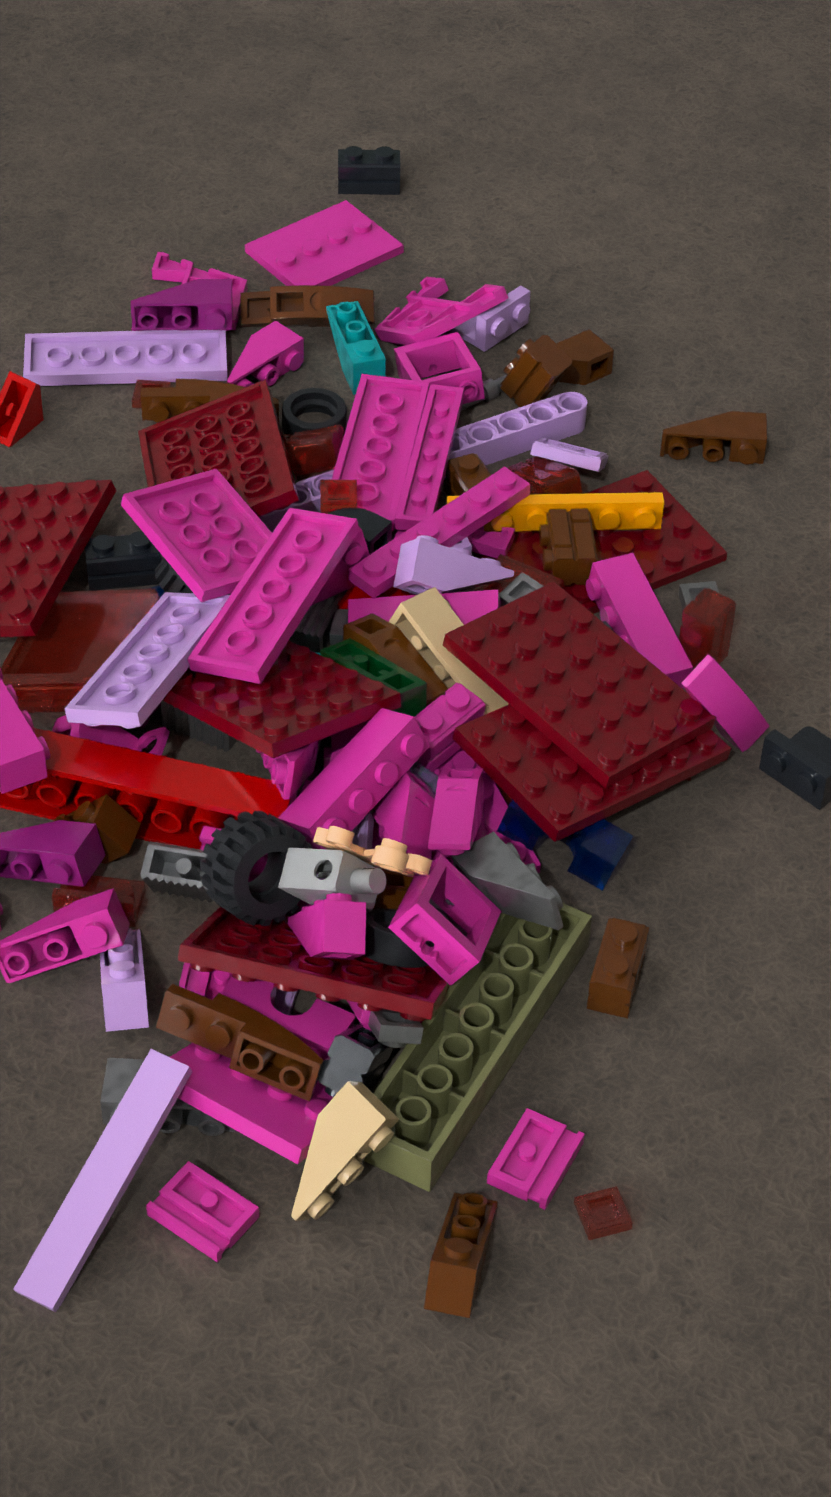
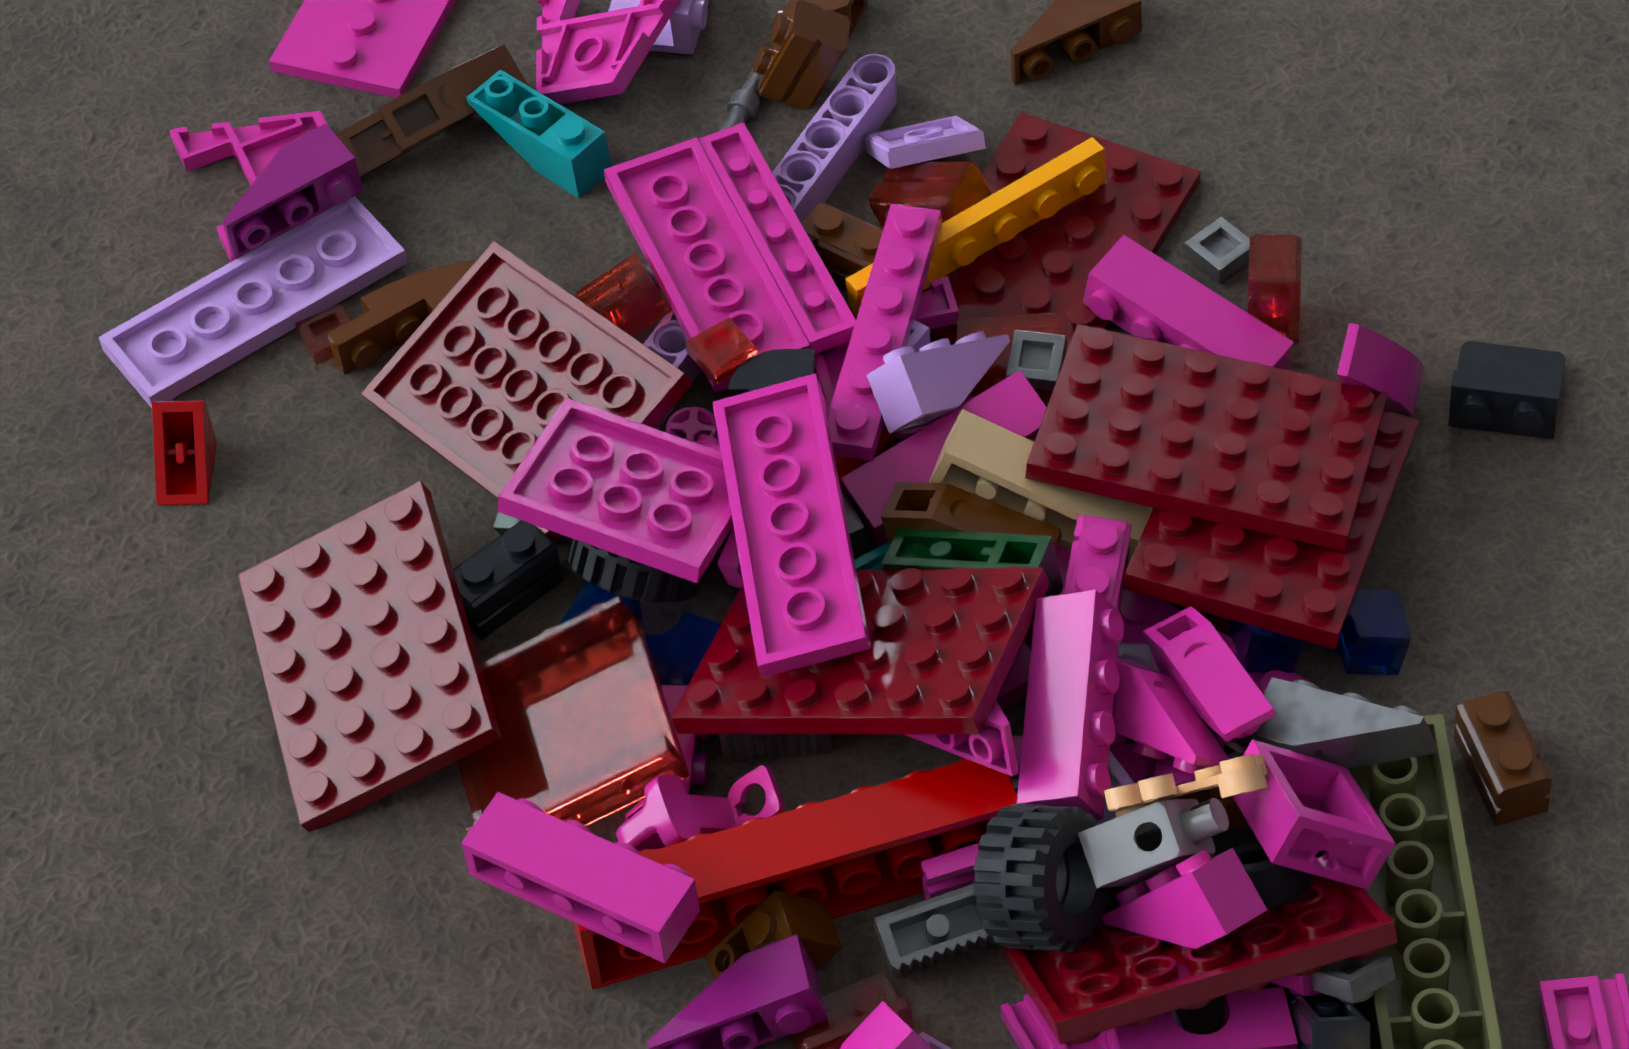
camera: 25 degrees left, 5 degrees up
lavender plate [64,592,230,729] -> none
dark pink slope [227,321,304,387] -> none
black tyre [282,388,347,448] -> none
dark pink window [394,332,485,404] -> none
reddish brown brick [539,508,598,586] -> none

